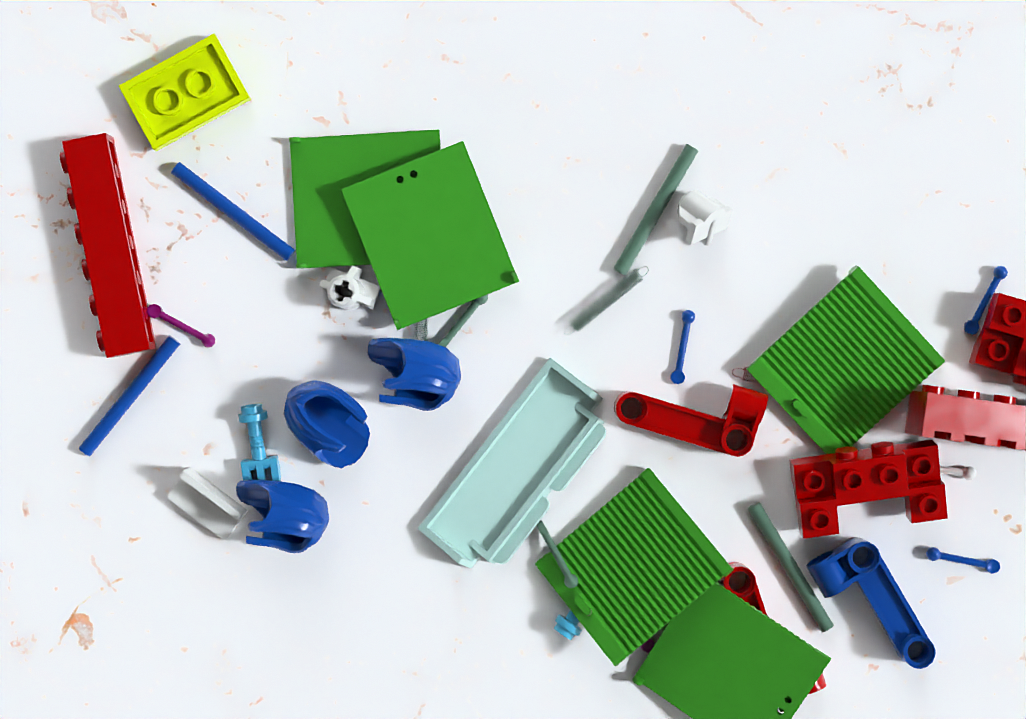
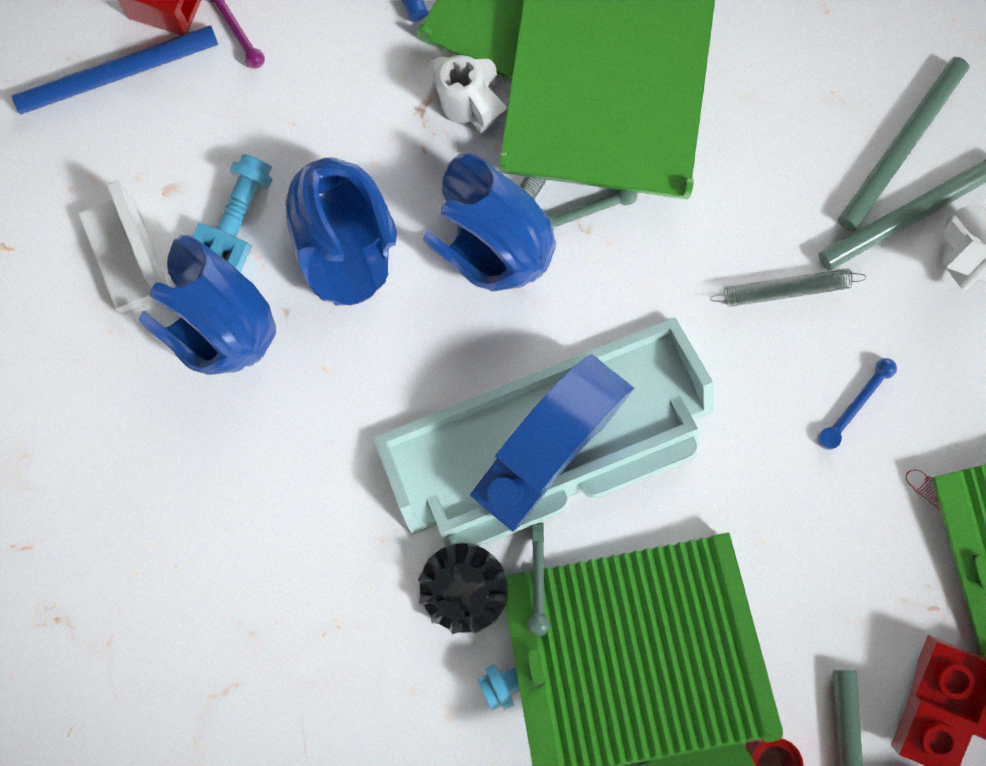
camera: 30 degrees right, 10 degrees down
red piece [613,384,768,457] -> none
none -> black gear [418,543,508,634]
none -> blue arch [469,354,635,532]
none -> sand green bar [838,56,970,231]

